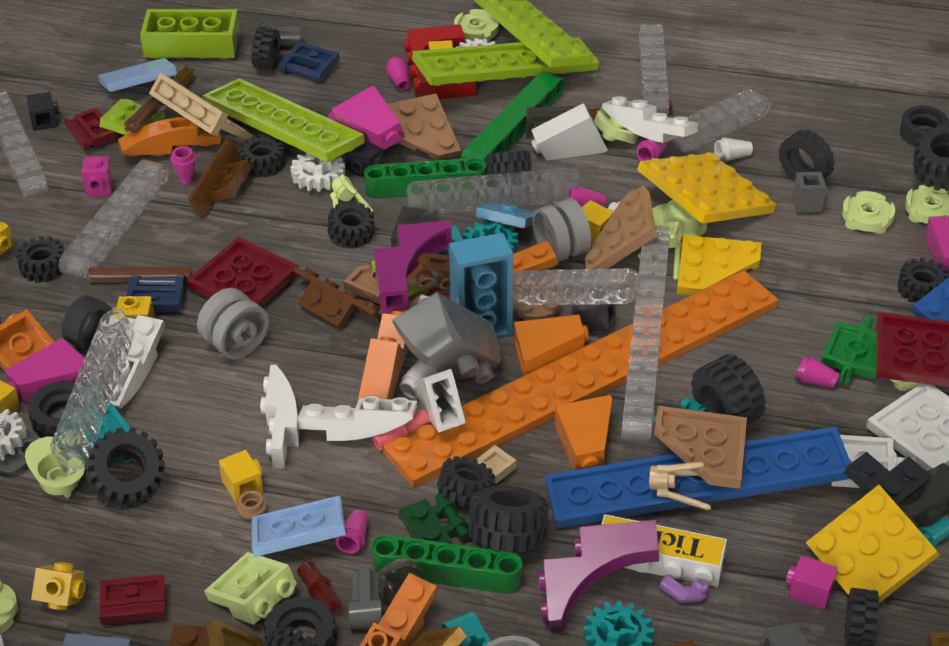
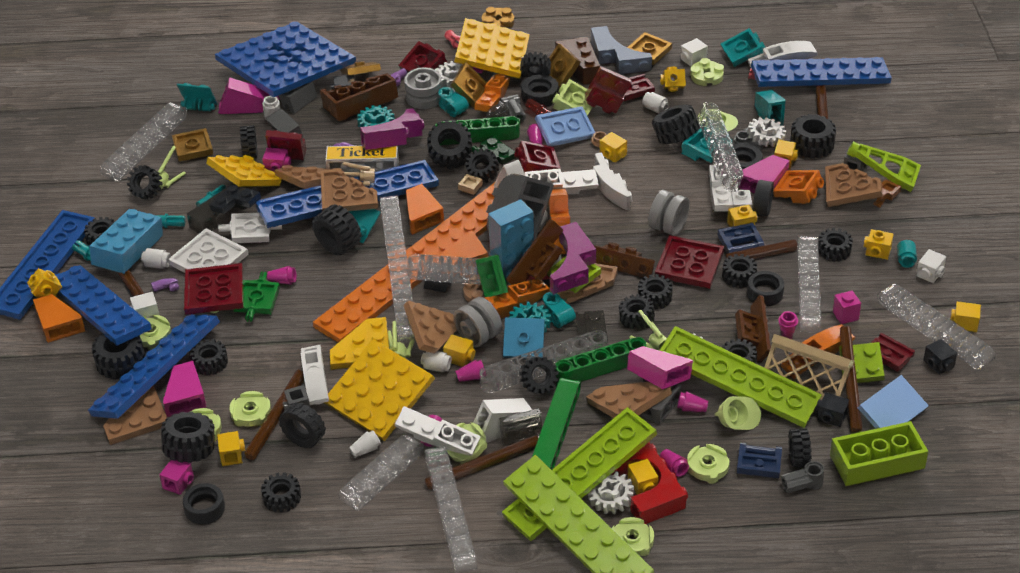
camera: 165 degrees right, 0 degrees up
none -> yellow brick [217,431,245,466]
none -> reddish brown axle [244,369,304,460]
none -> black tyre [261,472,301,513]
none -> dark red plate [265,130,307,160]
none -> medium nougat plate [275,165,349,189]
none -> white slope [301,345,329,405]
none -> green hinge [475,254,508,297]
none -> dark red plate [514,141,561,173]
none -> dark red plate [585,66,632,114]
none -> black tyre [638,274,673,309]
none -> white brick [642,92,669,113]
none -> yellowish green plate [687,444,730,484]
none -> yellowish green piece [715,396,761,430]
none -> black tyre [722,254,757,288]
none -> black tyre [747,271,785,306]
none -> black brick [815,392,849,427]

